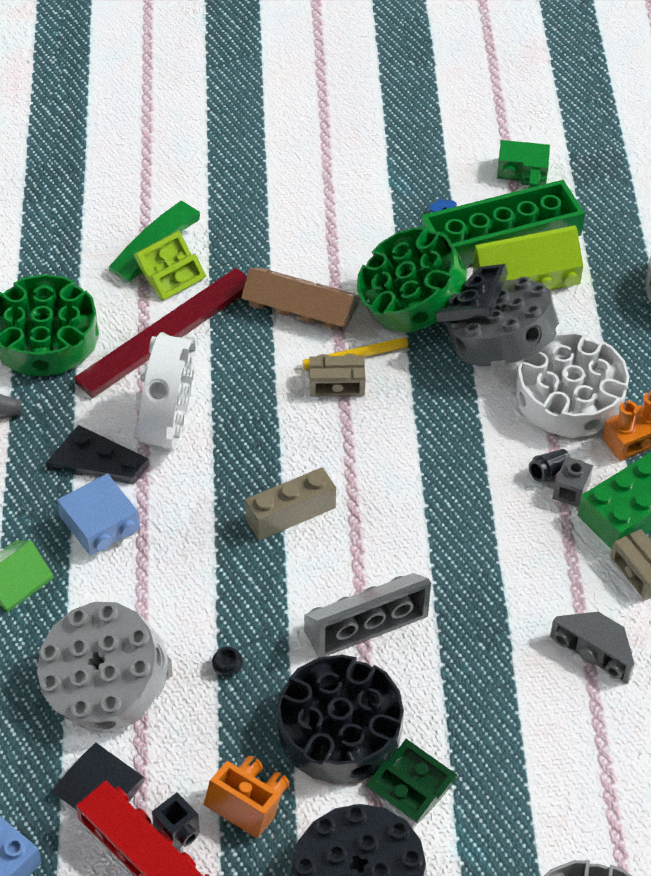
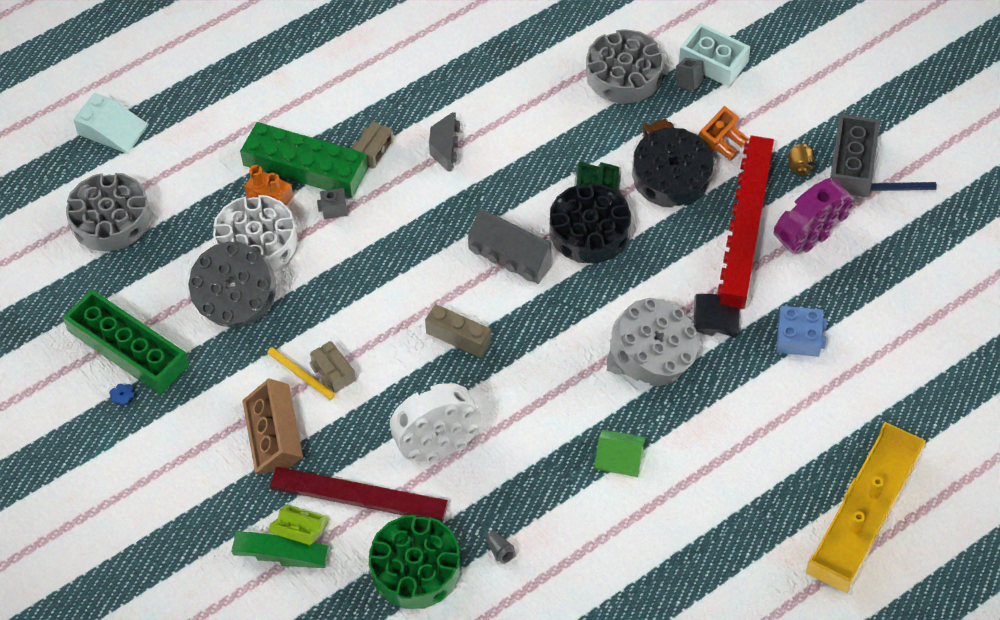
camera: 120 degrees left, 5 degrees up
black wing [46,425,149,485] -> none
medium blue brick [57,473,140,556] -> none
black brick [152,792,200,850] -> none
orange brick [203,756,289,838] -> none
black plate [212,646,243,677] -> none
green brick [357,227,467,333] -> none
black wing [436,264,508,322] -> none
lime slope [472,226,583,290] -> none
green hinge [497,140,550,188] -> none
black cone [529,449,571,482] -> none

